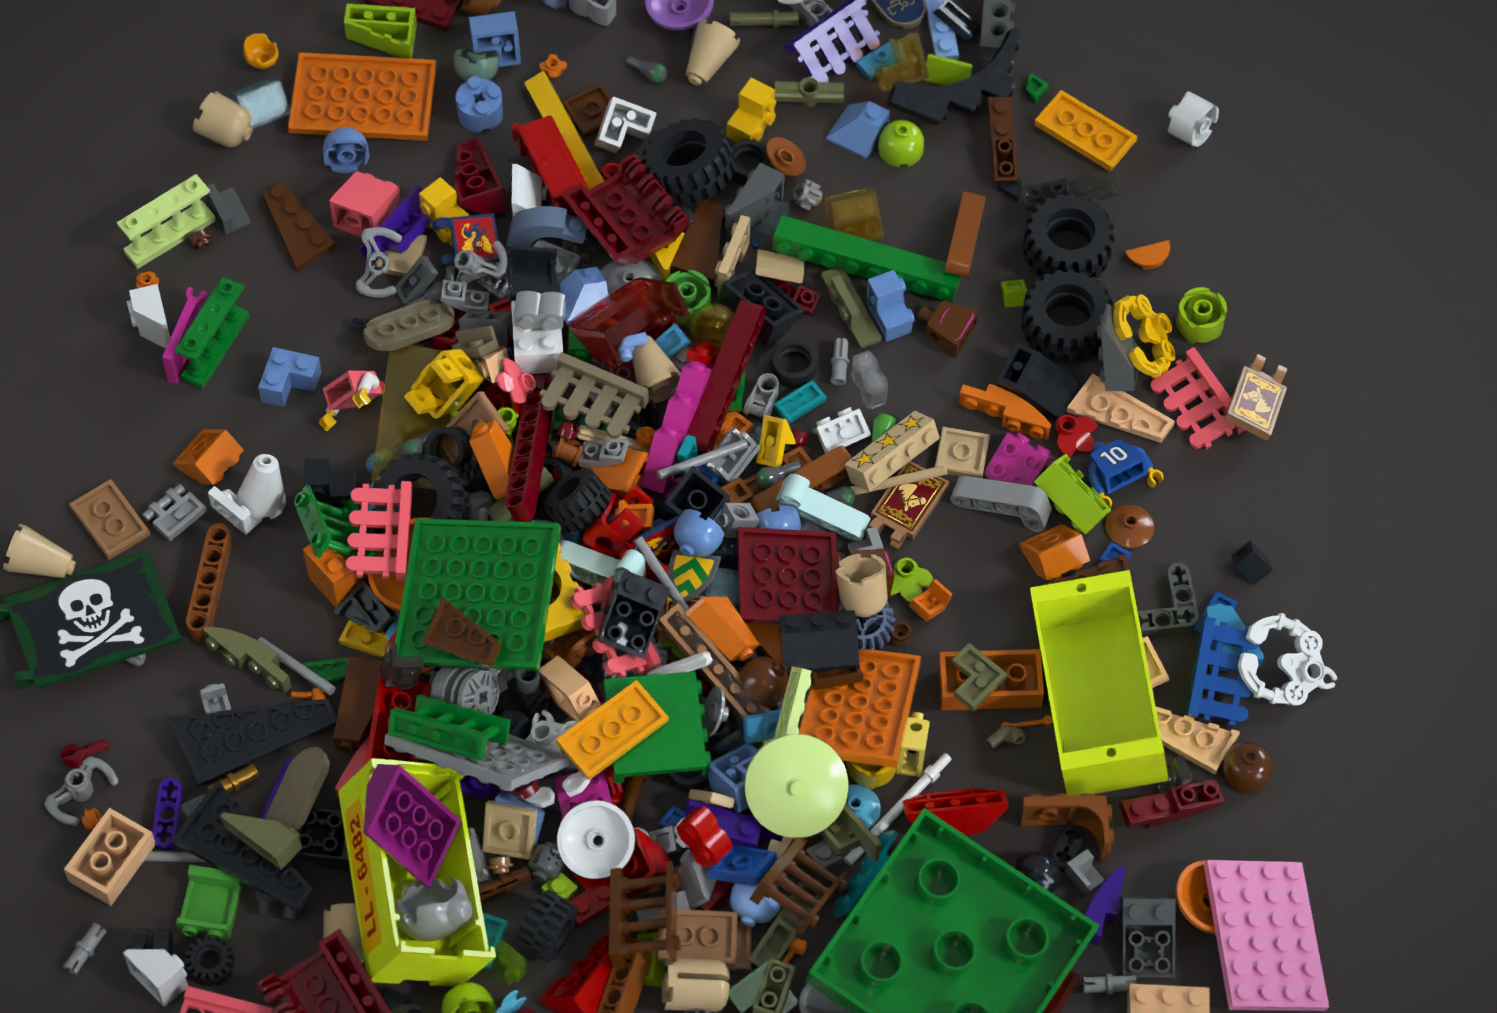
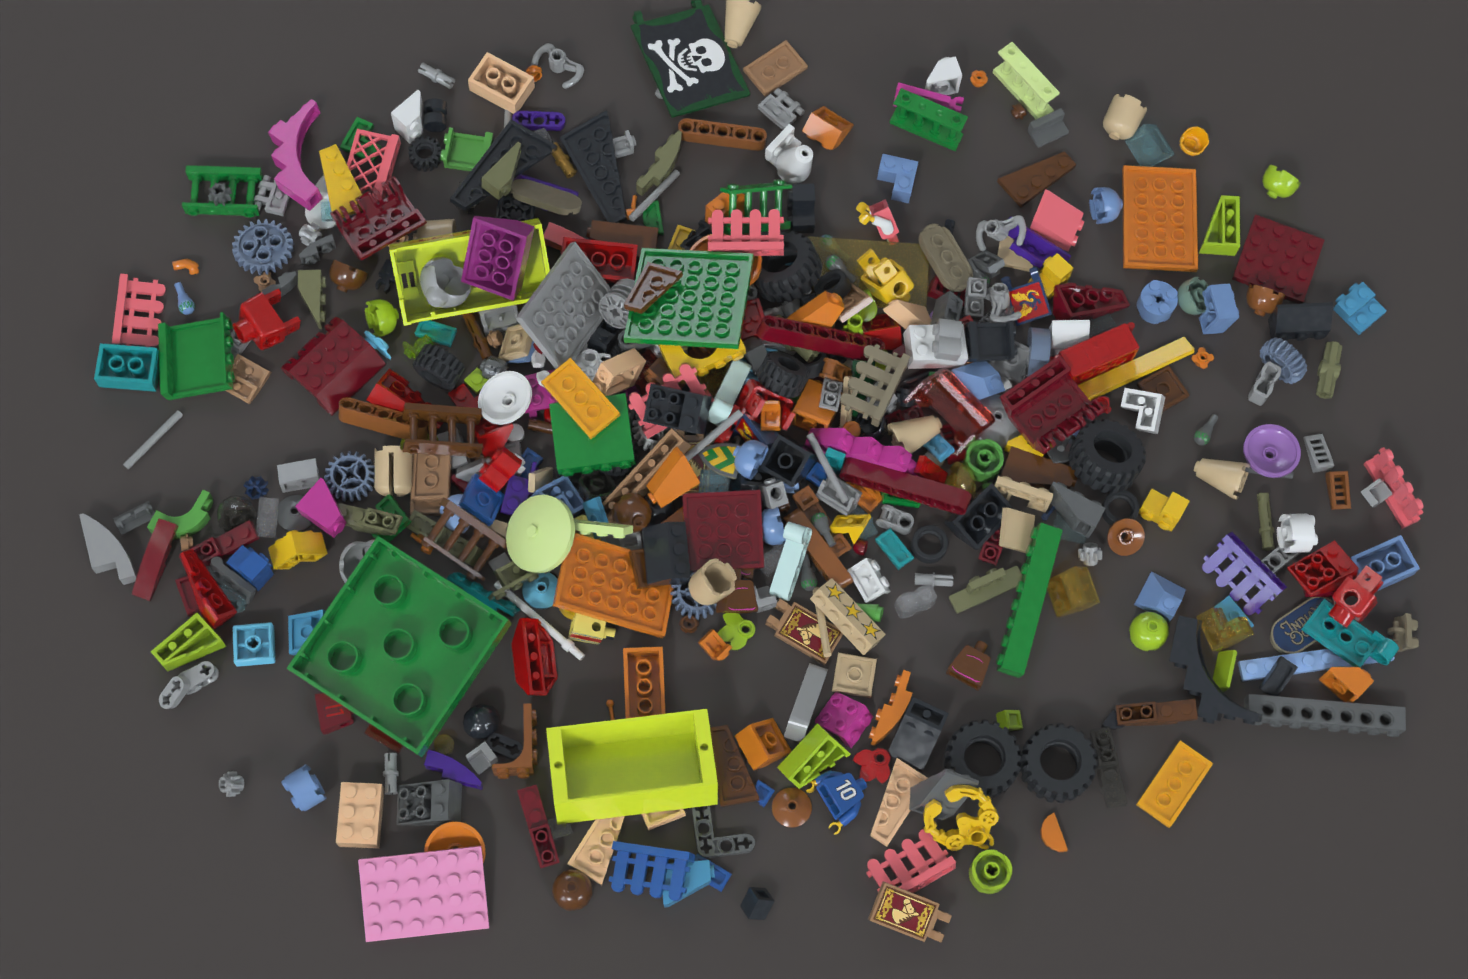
camera: 85 degrees right, 10 degrees up
dark red bar [60,739,110,767] -> none
clear smoke bracket [380,644,424,690] -> none
green fence [388,694,511,760] -> none
dark tan bracket [451,325,499,359] -> none
coral plate [496,358,536,404] -> none
dark red hinge [557,421,578,441] -> none
light blue arm [618,332,648,362] -> none
white axle [647,651,712,675] -> none
light grey dish [701,686,729,737] -> none
olive piece [775,77,844,107] -> none
medium blue brick [866,270,915,342] -> none
dark orange beam [945,191,986,277] -> none
olive plate [952,643,1007,711] -> none
dark tan arm [986,725,1026,749] -> none
green tile [1026,73,1049,103] -> none
white brick [1168,91,1219,147] -> none
white piece [1238,613,1337,706] -> none

